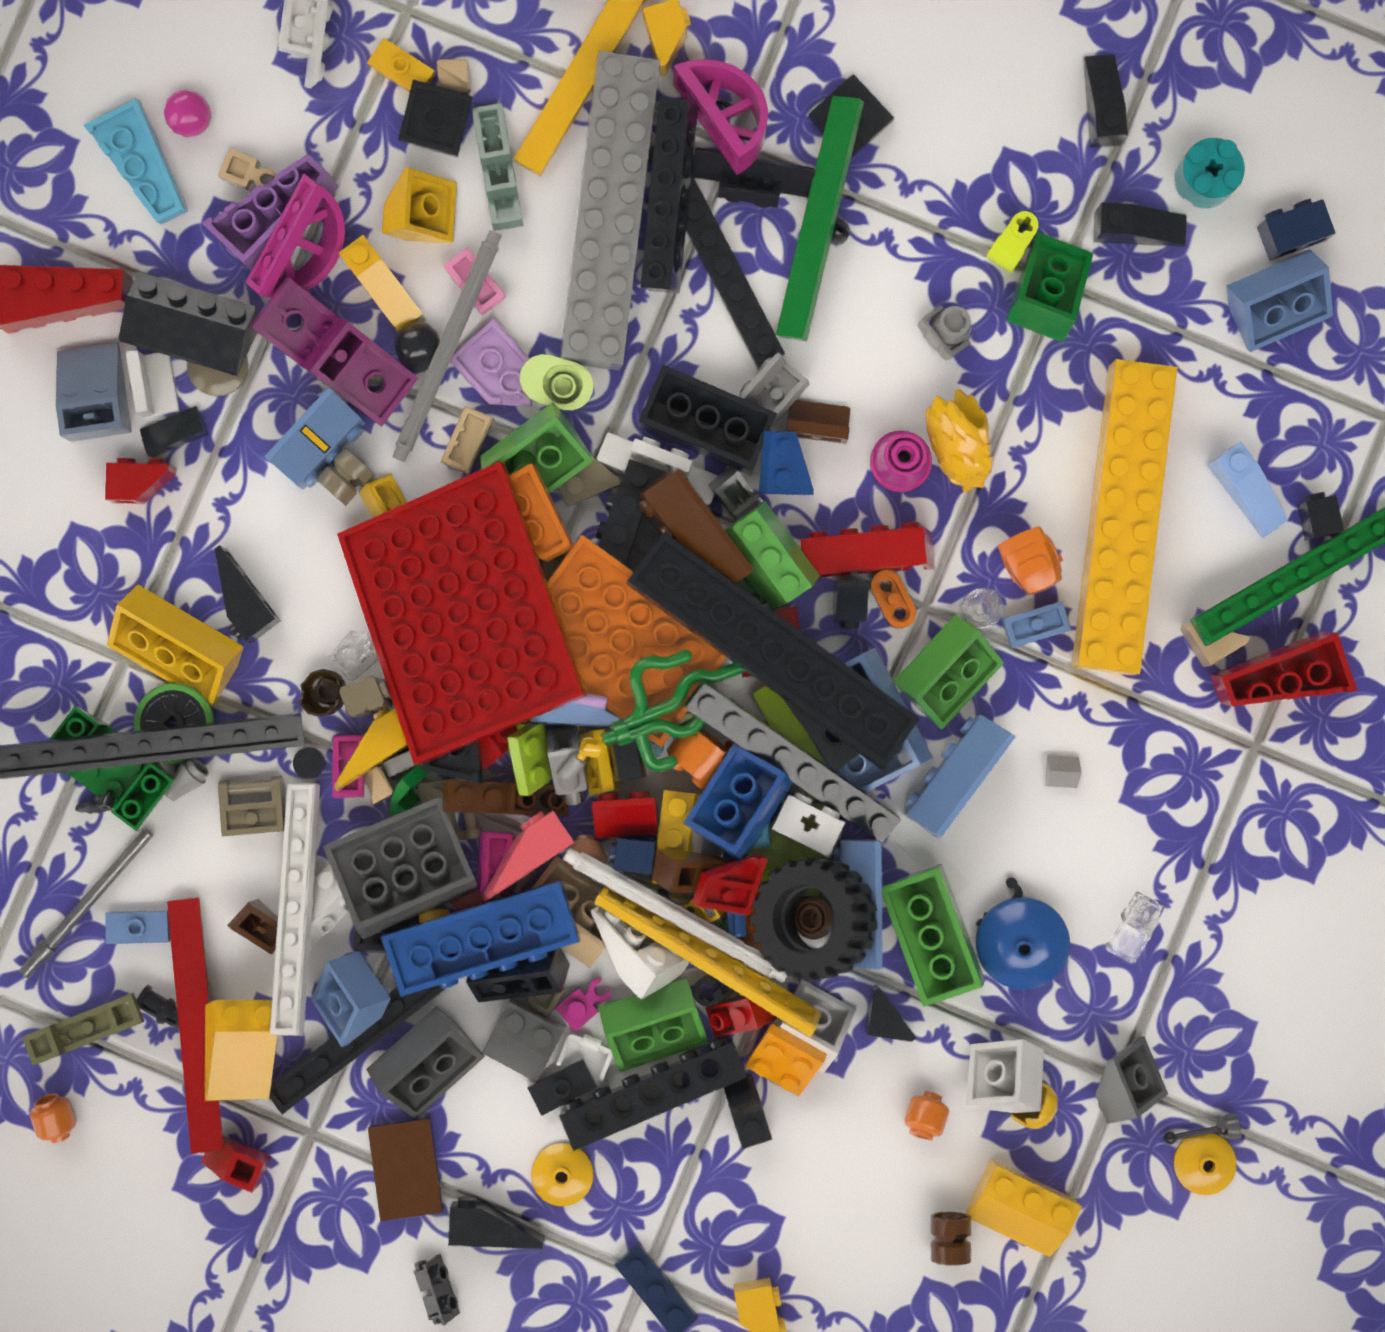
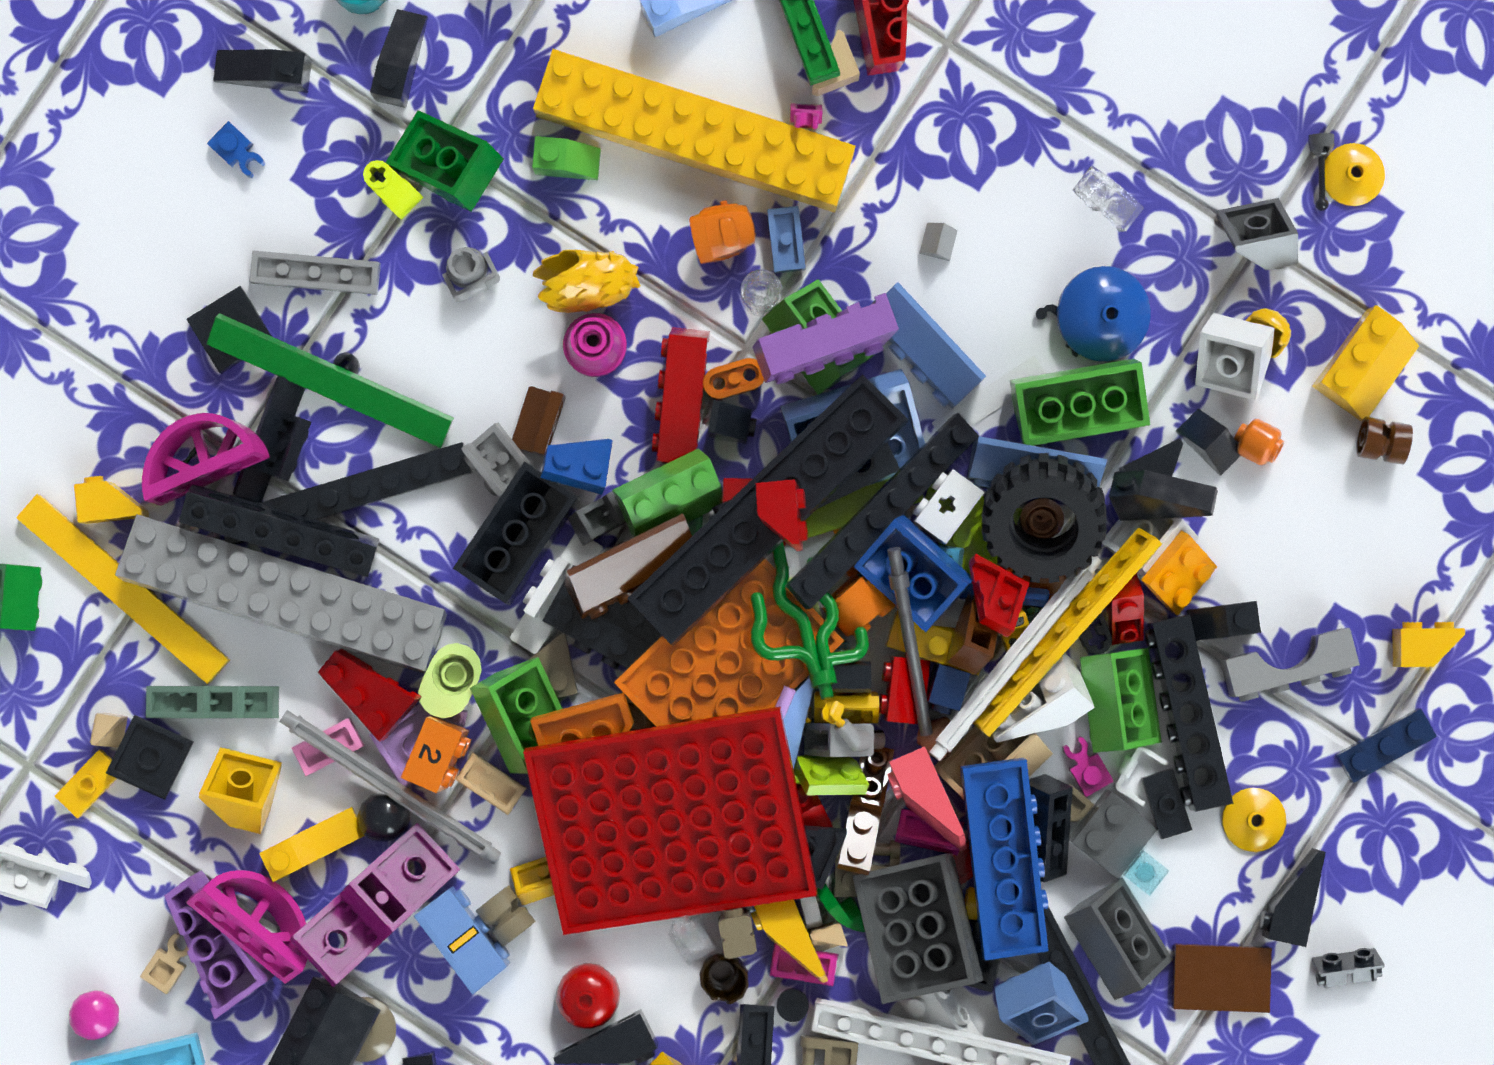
camera: 80 degrees left, 0 degrees up
none -> blue plate [207,121,265,178]
none -> light grey plate [249,250,381,295]
none -> red wing [318,649,422,742]
none -> orange brick [401,716,472,793]
none -> bright green slope [532,136,601,180]
none -> red cylinder [556,963,620,1029]
none -> medium lavender wedge [752,293,899,384]
none -> red slope [756,479,808,551]
none -> dark pink plate [790,103,823,129]
none -> flat silver bar [887,547,933,736]
none -> black slope [1109,470,1218,521]
none -> clear light blue plate [1123,850,1169,896]
none -> black slope [1175,408,1241,476]
none -> light grey arch [1220,628,1360,702]

